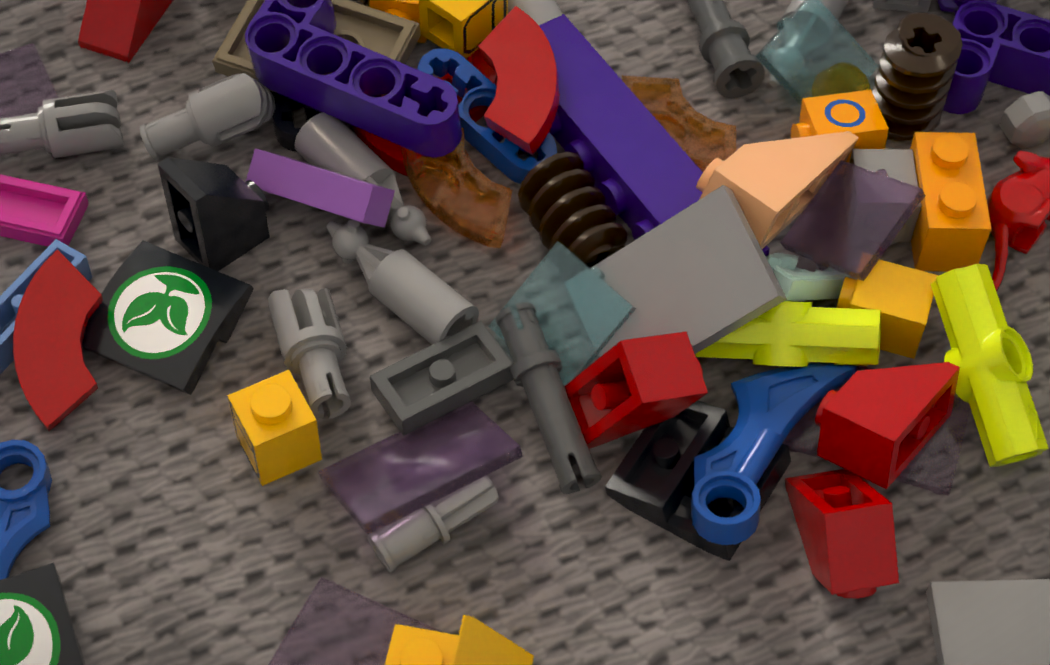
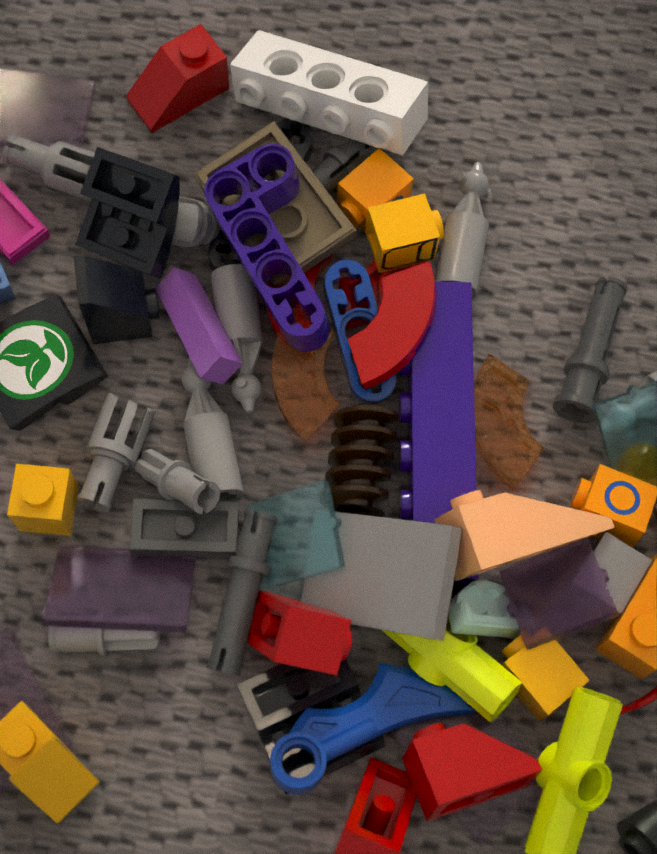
camera: 30 degrees right, 15 degrees up
none -> black slope [75,147,180,279]
none -> light grey axle [134,449,220,514]

